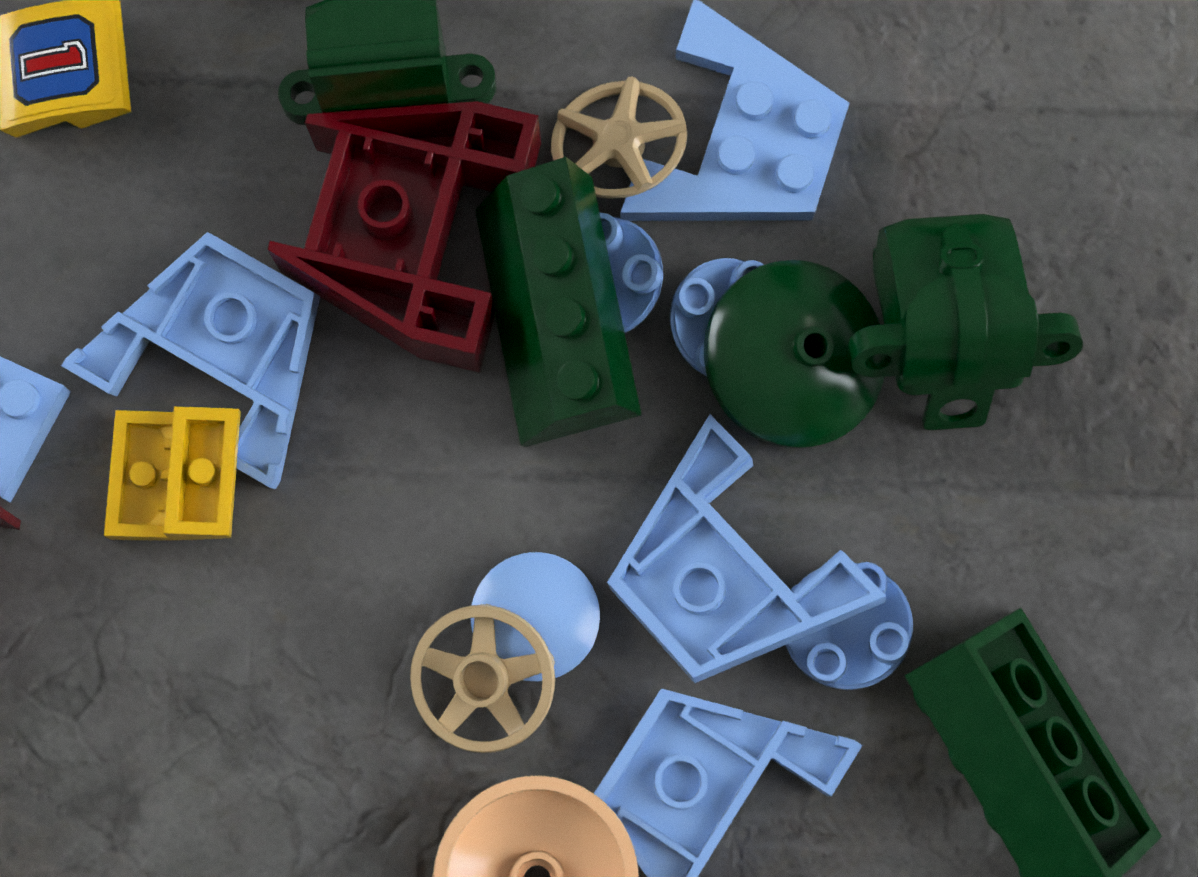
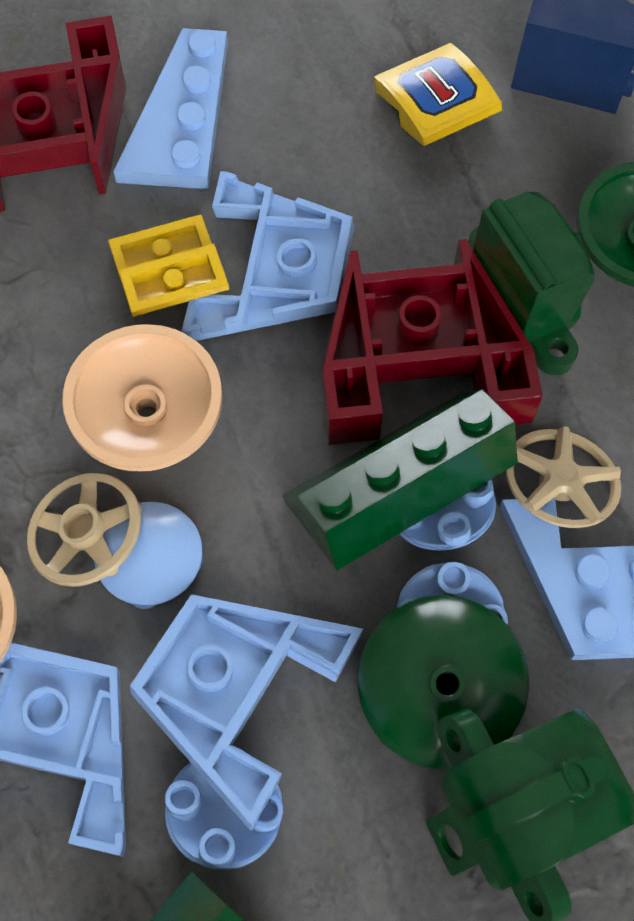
camera: 70 degrees right, 10 degrees down
none -> light nougat dish [62,324,222,472]

